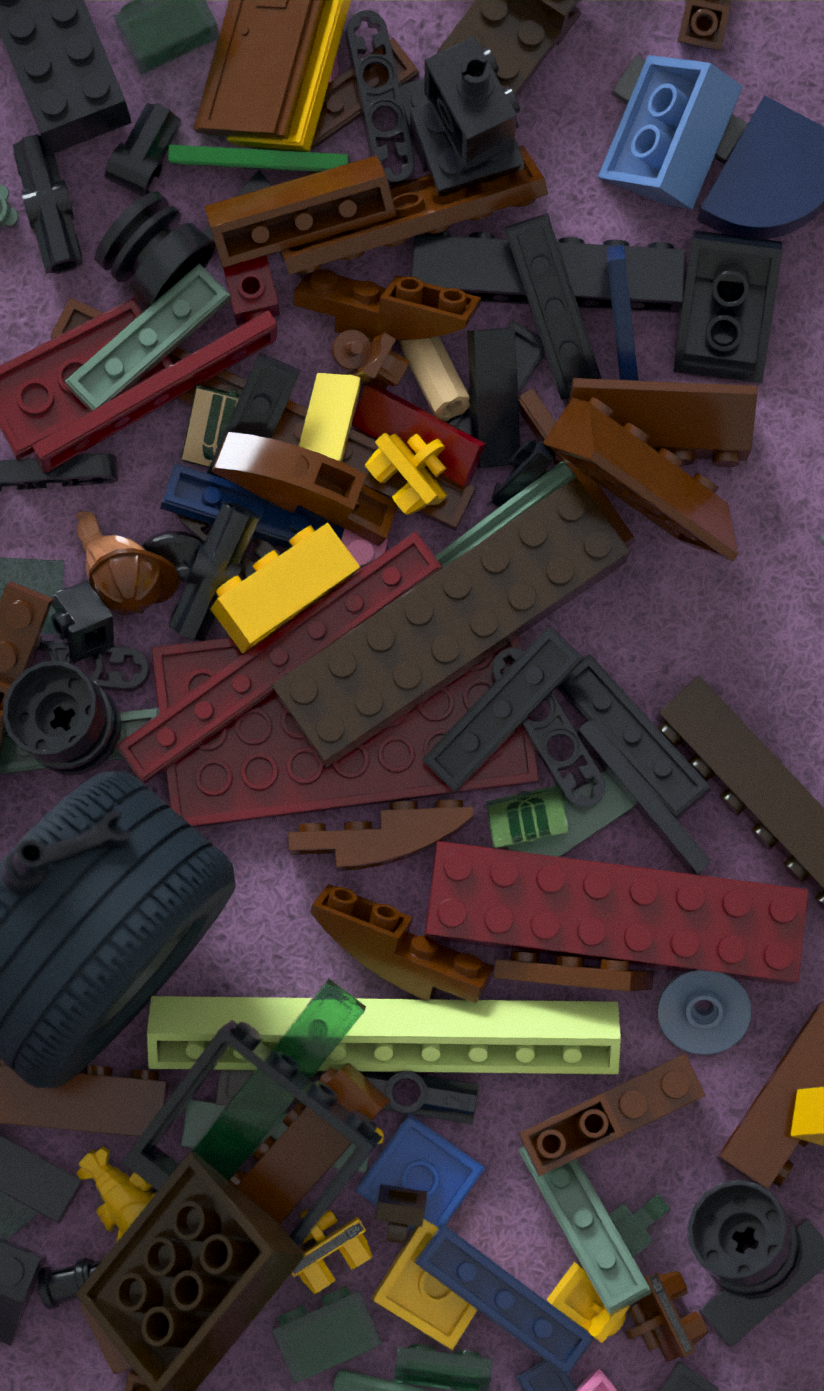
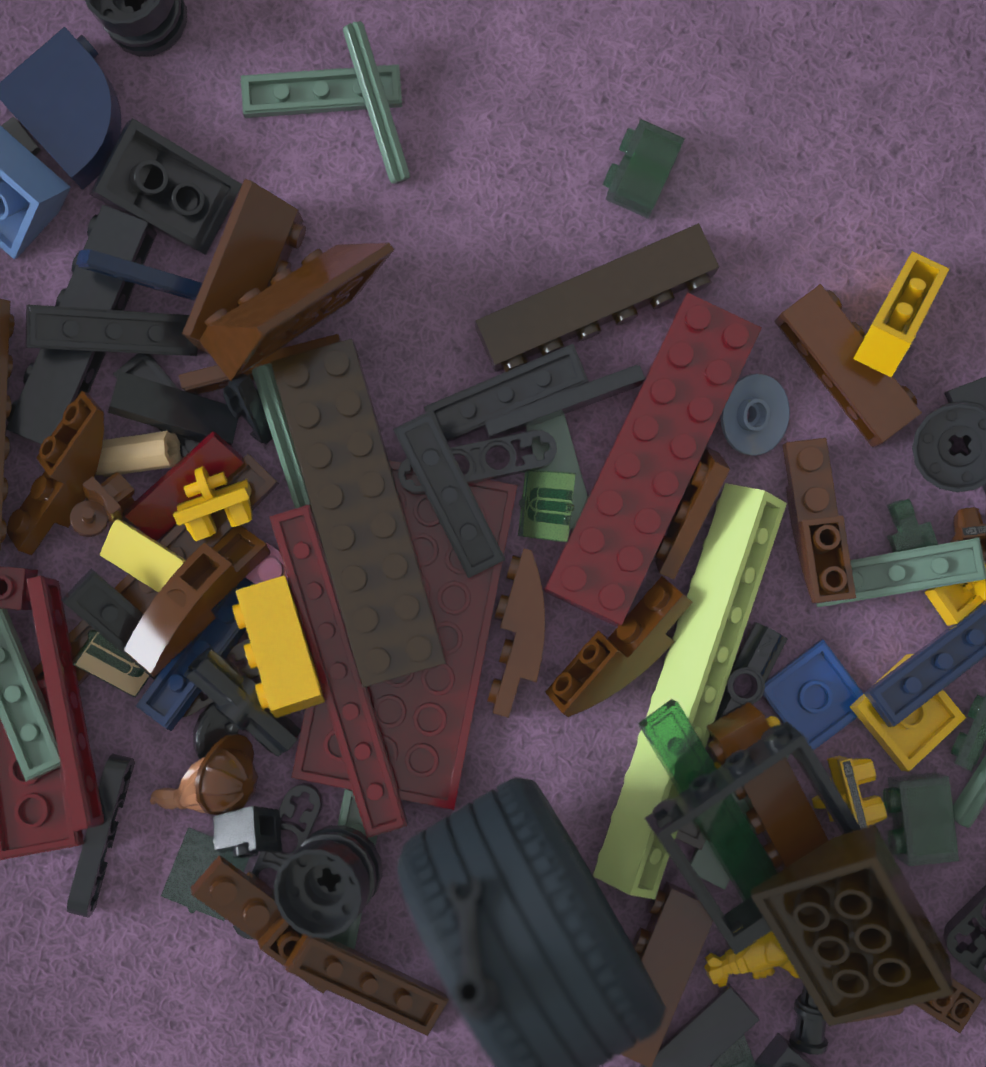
camera: 75 degrees left, 5 degrees up
dark brown tile [375,1184,427,1243] -> none

